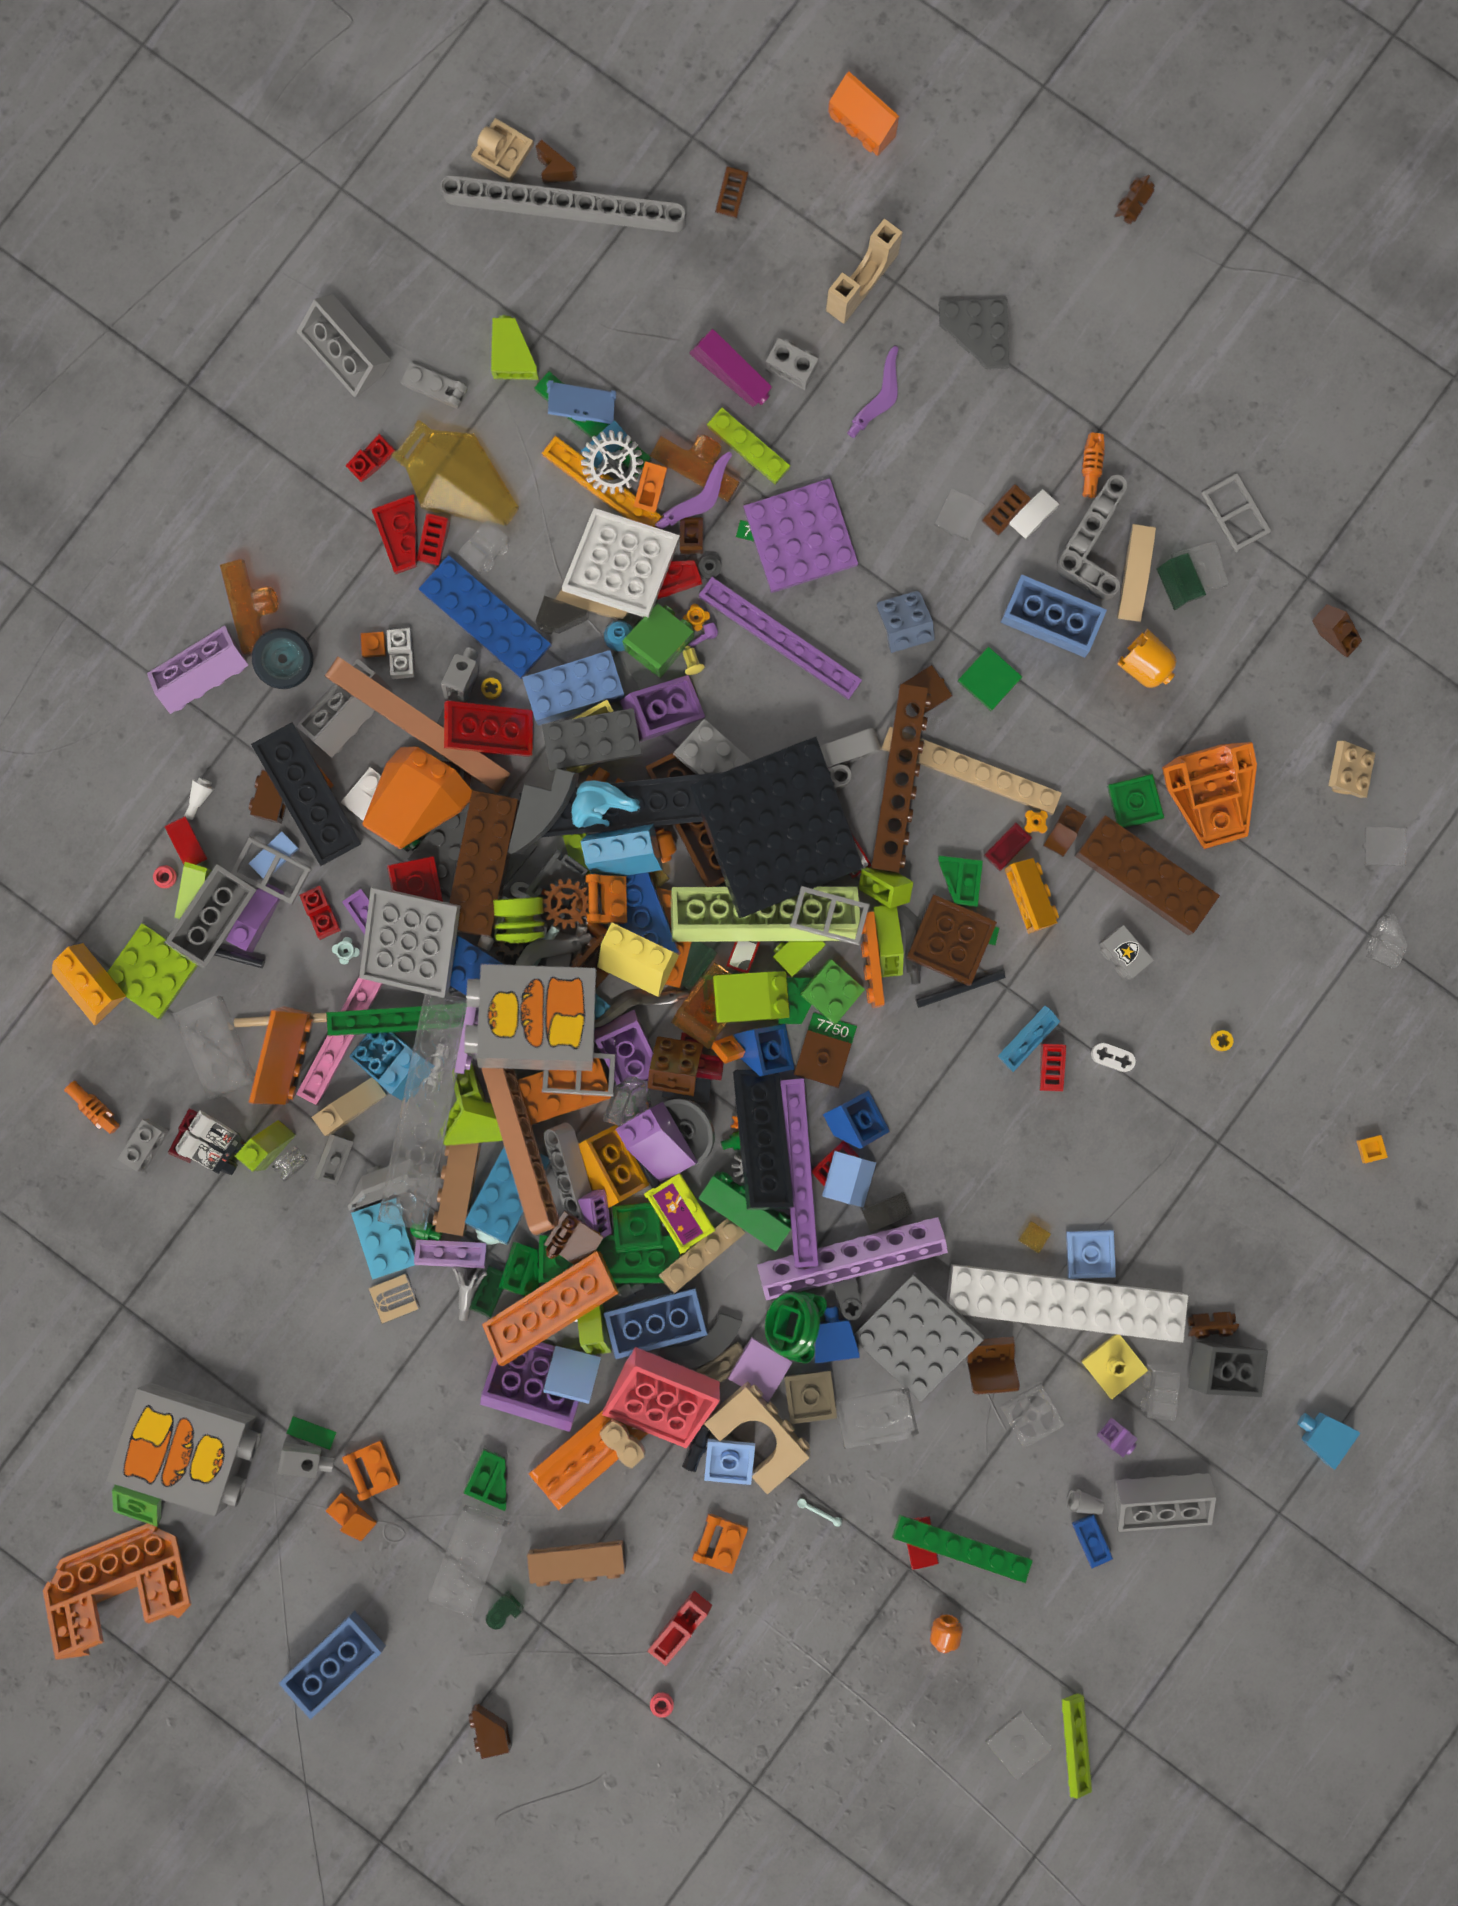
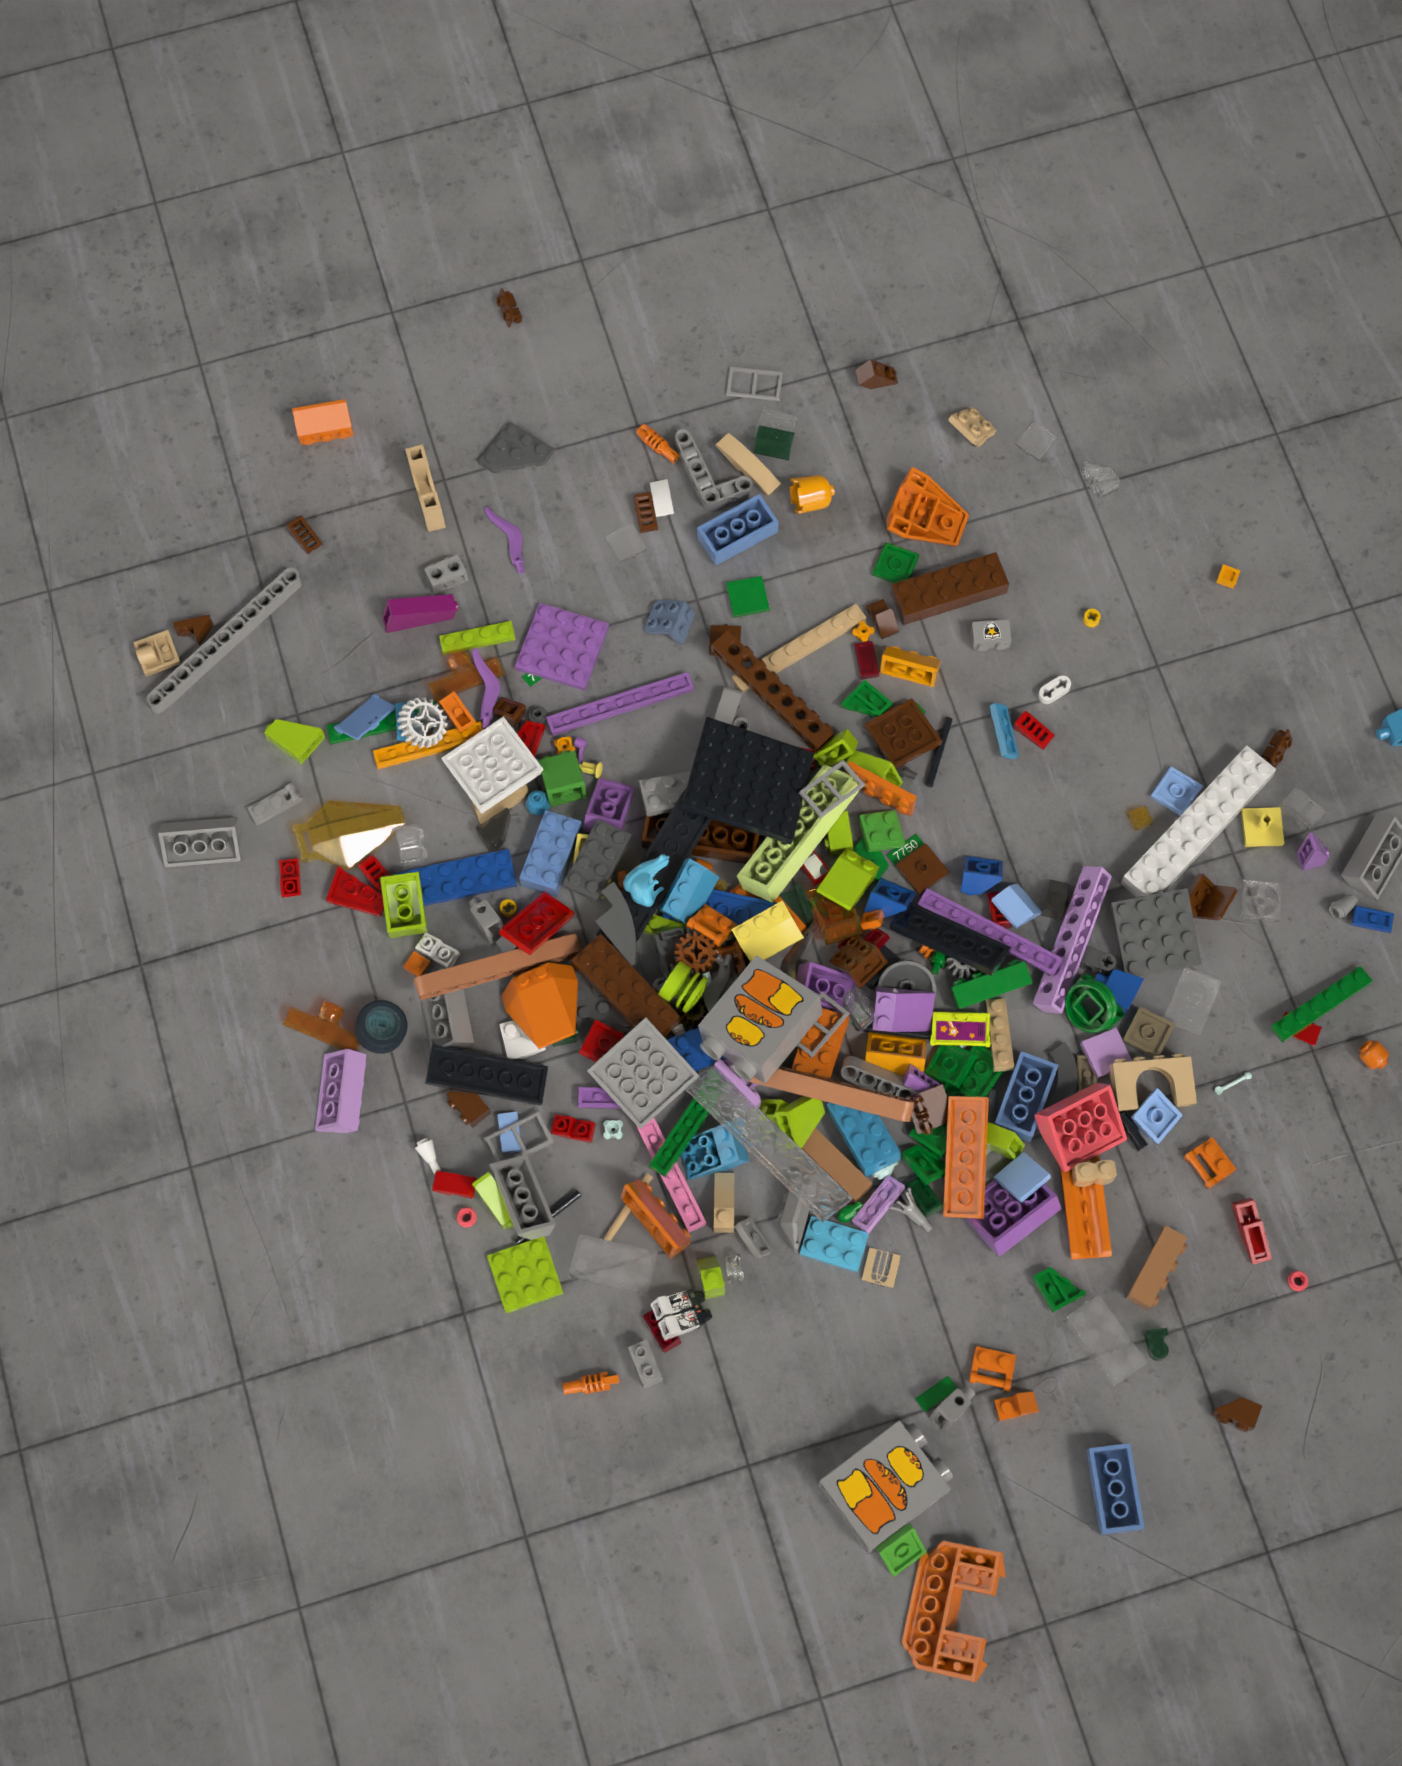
camera: 55 degrees left, 15 degrees down
light orange slope [51,943,126,1026] -> none
medium lavender slope [225,884,284,953] -> none
dark grey slope [1188,1341,1268,1397] -> none
none -> lime slope [380,872,428,938]

